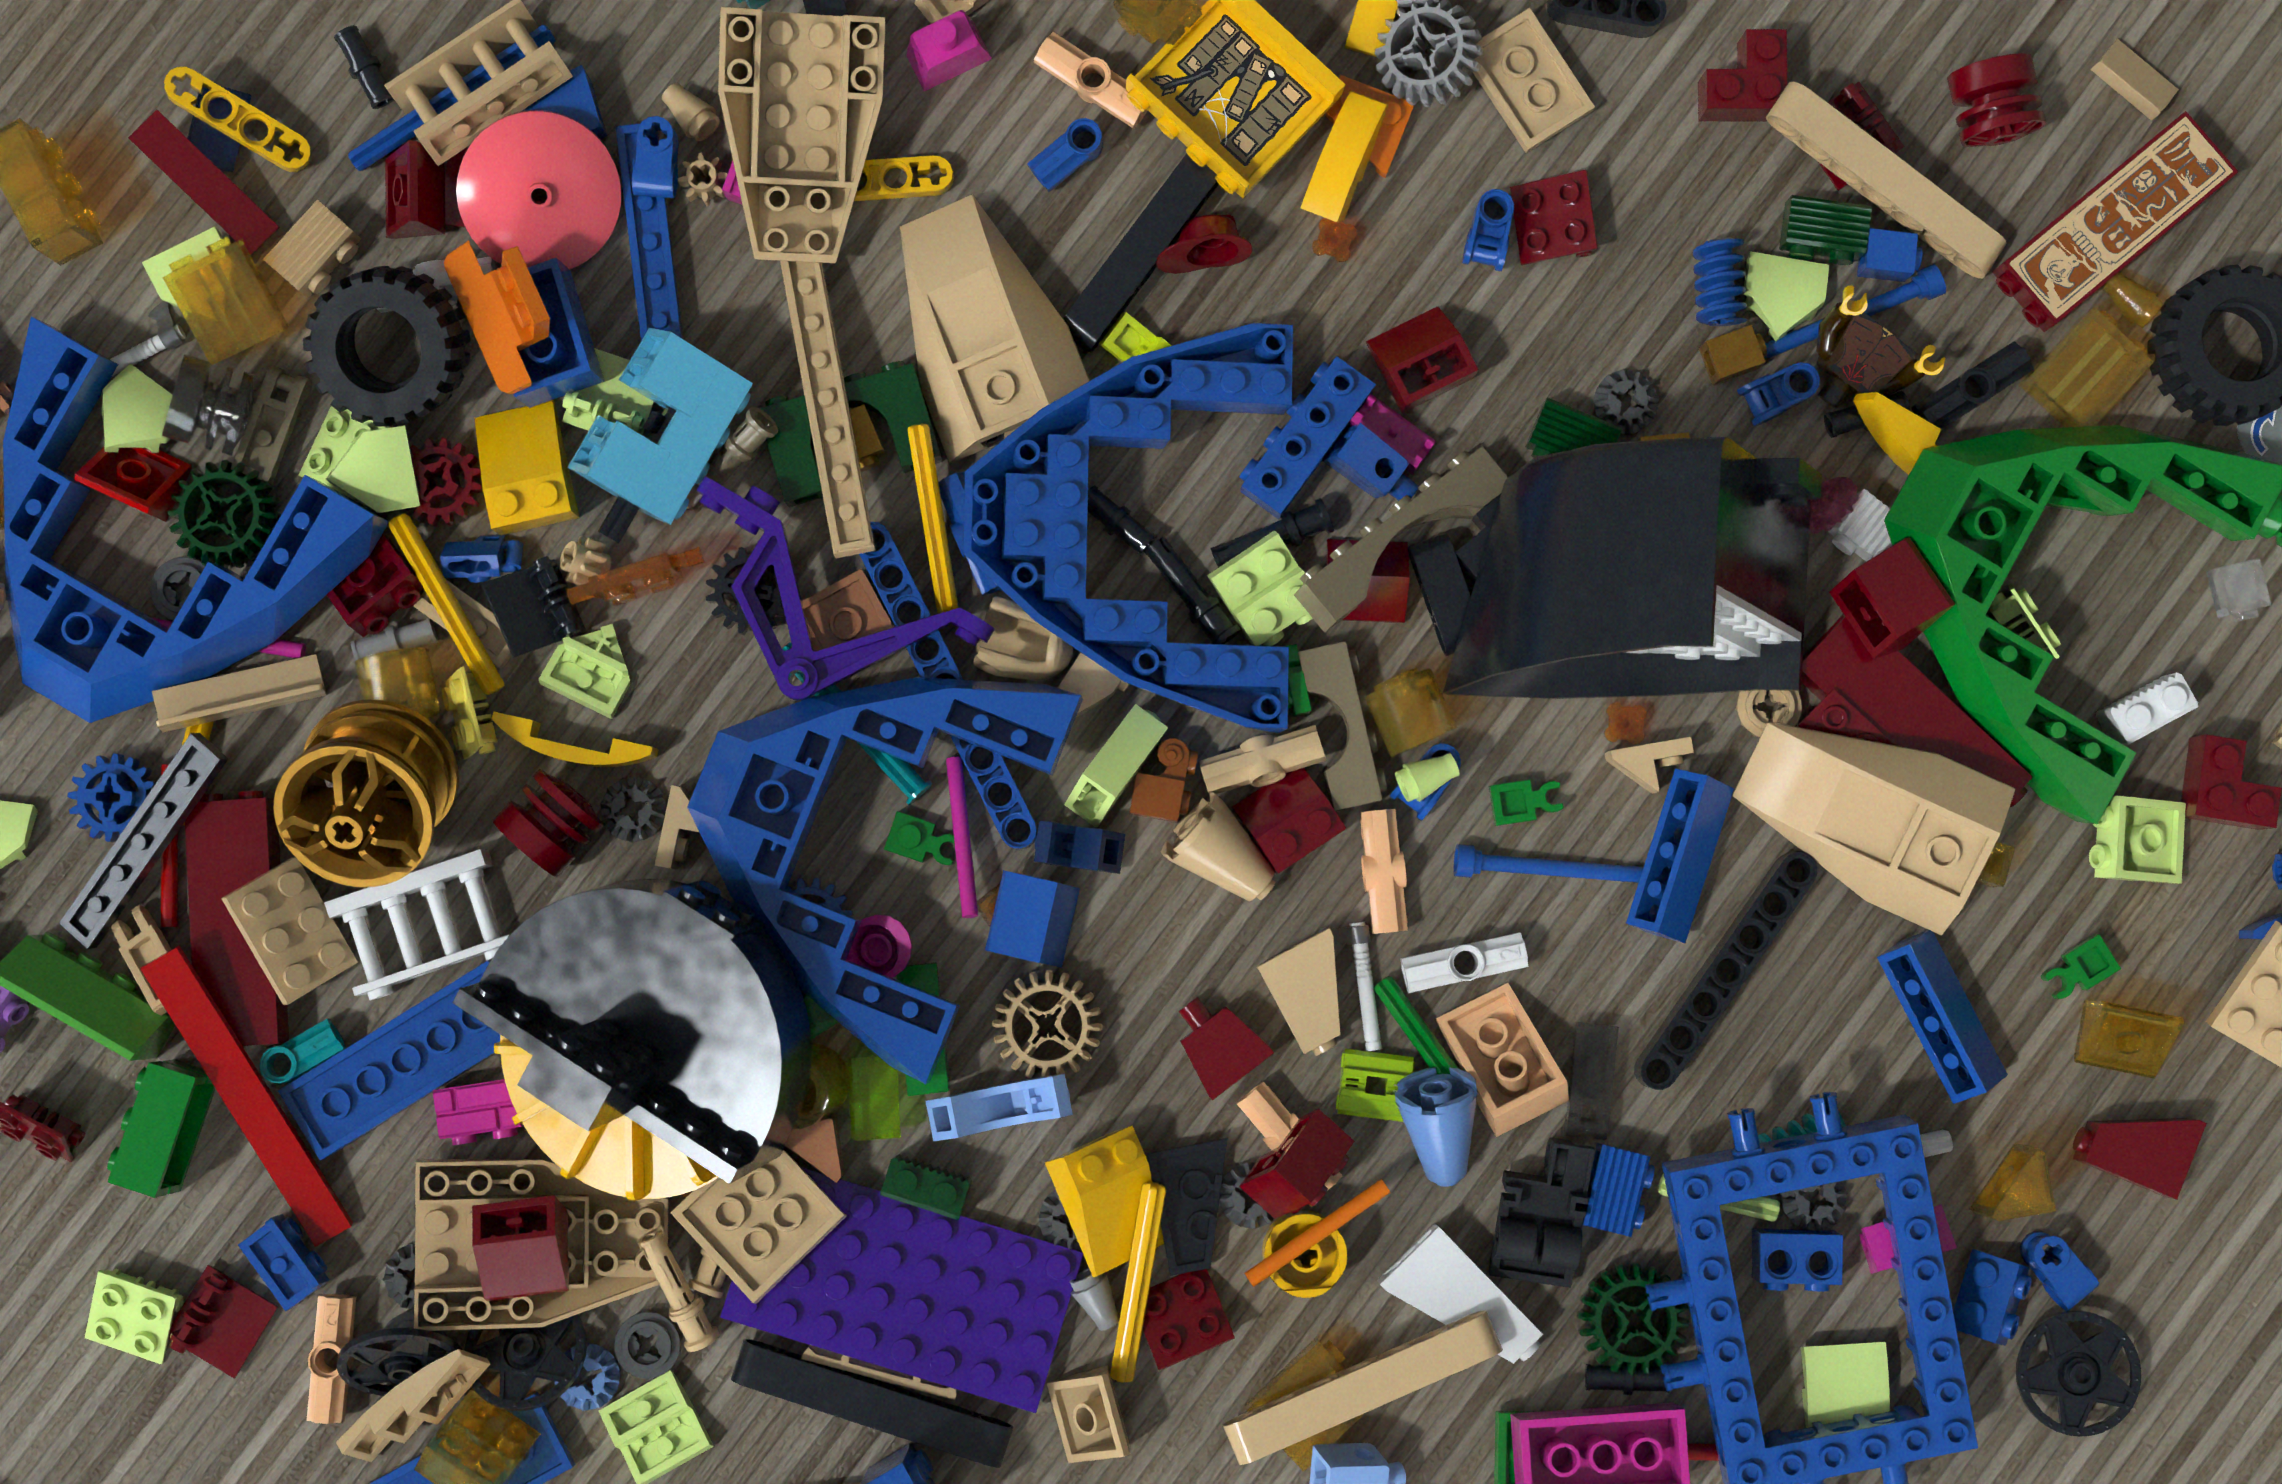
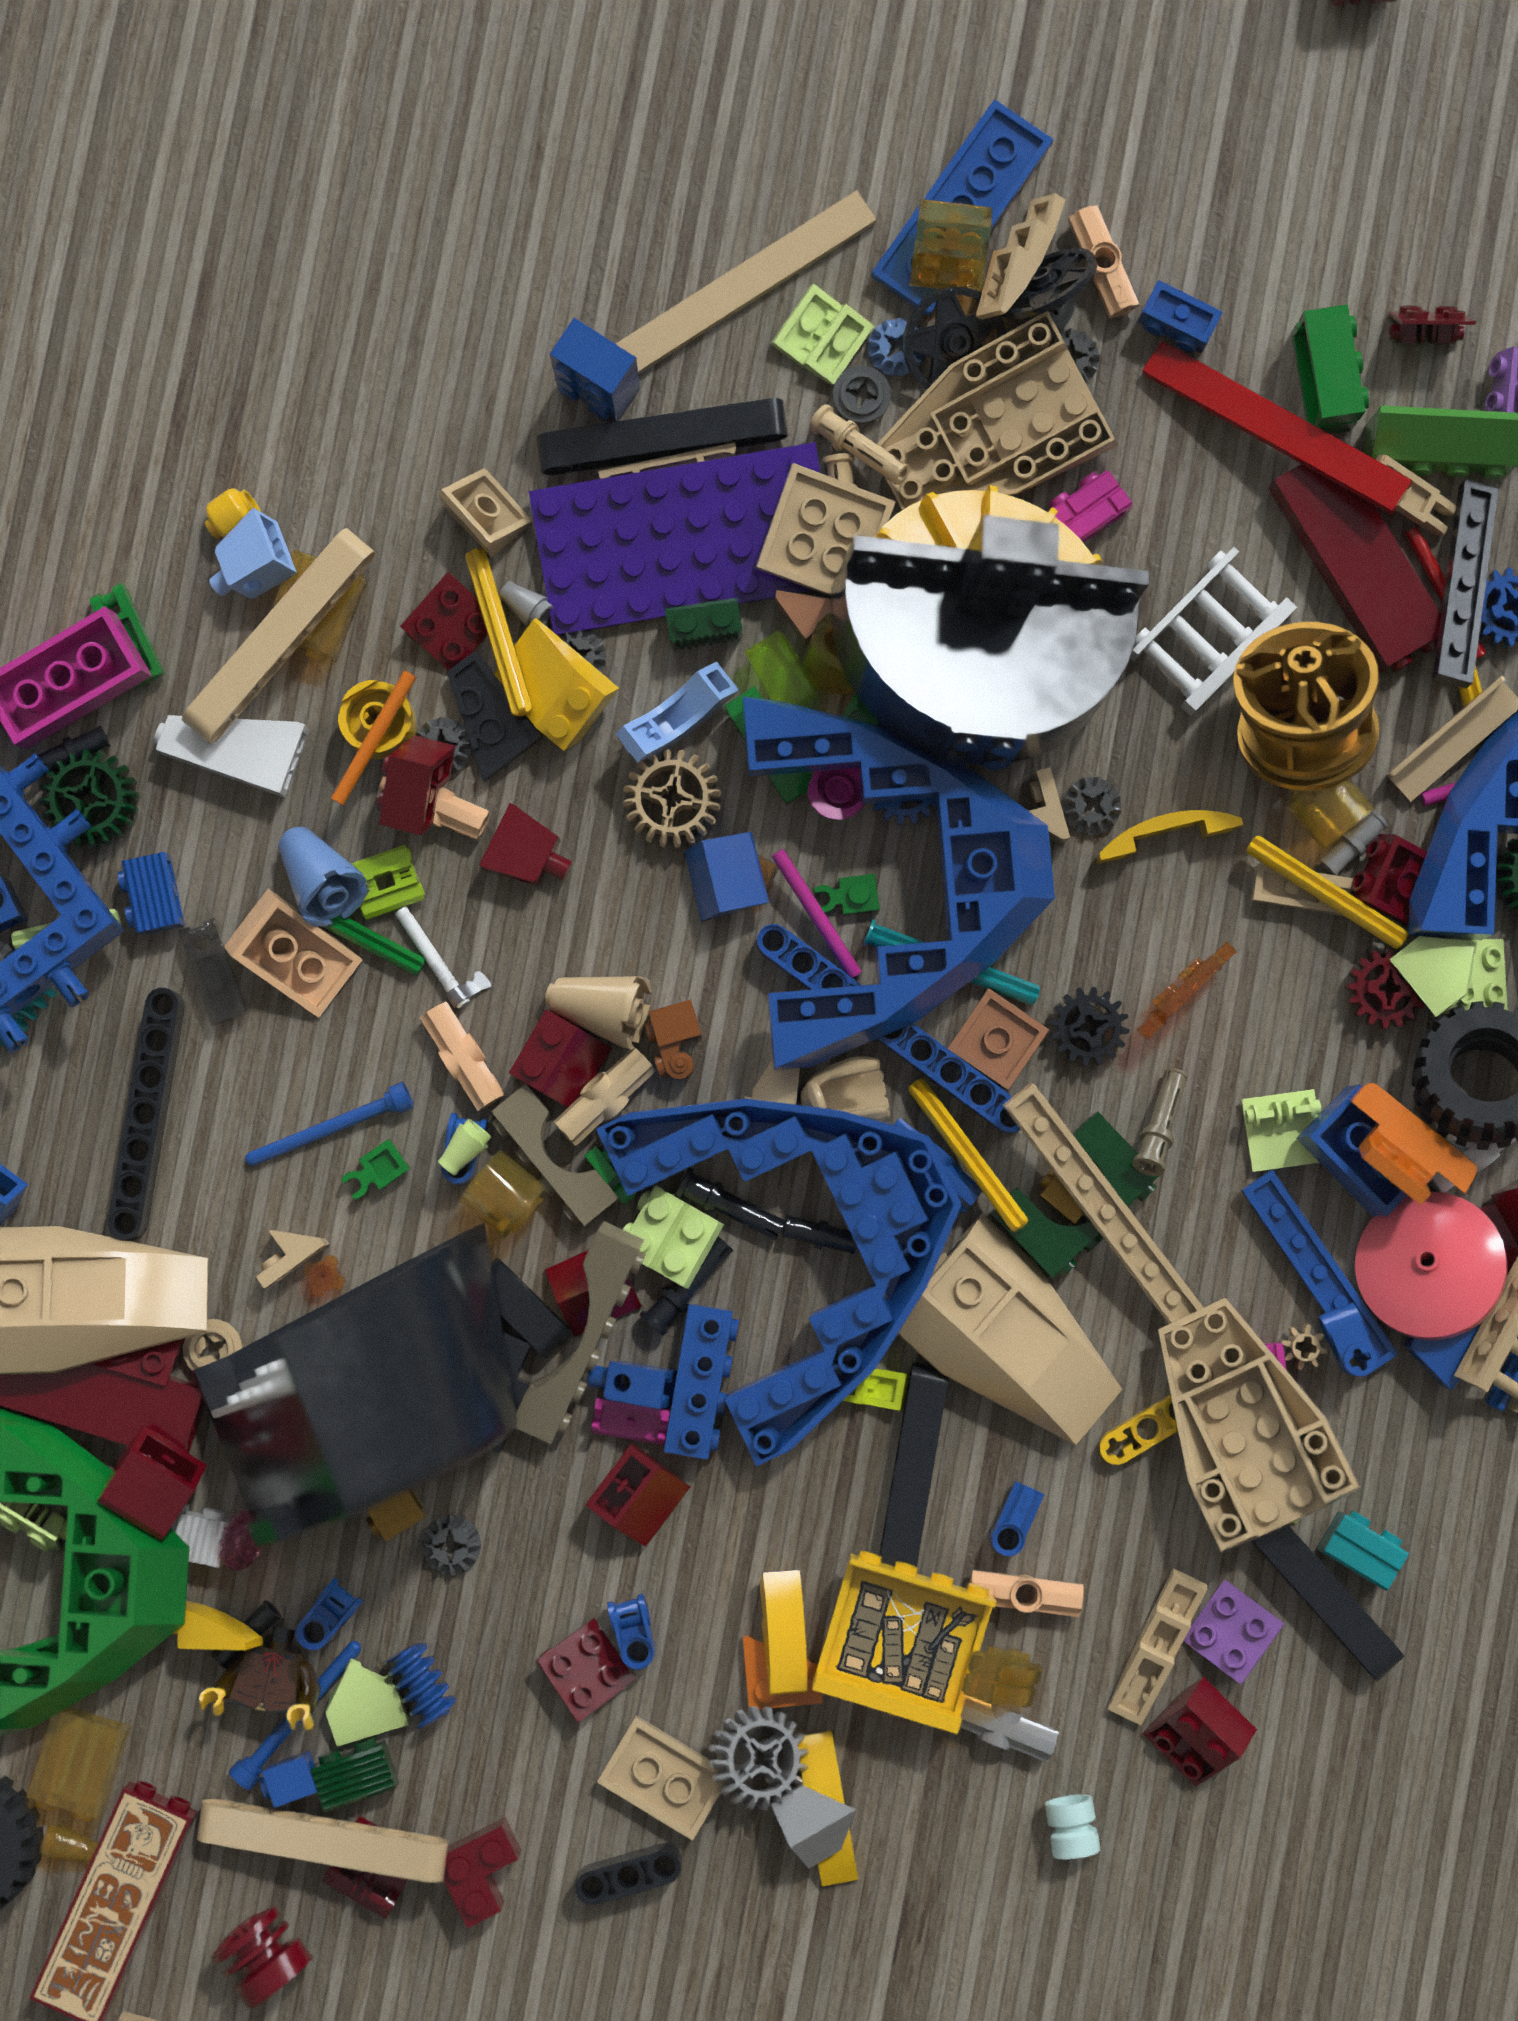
camera: 155 degrees right, 0 degrees up
yellowish green hinge [85,1268,185,1365] -> none
dark red hinge [169,1265,278,1379] -> none
tan plate [221,857,358,1005] -> none
teal piece [259,1018,346,1083] -> none
blue plate [278,960,500,1161] -> none
blue piece [440,535,523,583] -> none
light yellow hinge [442,666,498,760] -> none
dark red slope [472,1195,569,1301] -> none
yellow slope [474,400,580,535] -> none
black hinge [481,556,587,658] -> none
dark red wheel [493,769,605,878] -> none
yellowish green slope [539,624,631,719] -> none
tan gear [560,536,611,588] -> none
medium azure piece [567,328,753,543] -> none
tan cone [662,83,720,141] -> none
dark purple piece [696,477,995,701] -> none
dark pink torso [906,10,992,92] -> none
dark blue brick [1034,821,1125,874] -> none
yellowish green slope [1064,704,1168,828] -> none
dark red piece [1156,214,1253,274] -> none
tan slope [1257,927,1340,1056] -> none
clear orange plate [1312,218,1357,262] -> none
white piece [1400,932,1529,993] -> none
black plate [1488,1137,1595,1288] -> none
dark green brick [1525,397,1622,458] -> none
blue brick [1626,768,1734,943] -> none
pearl gold brick [1699,325,1767,386] -> none
black piece [1911,341,2034,430] -> none

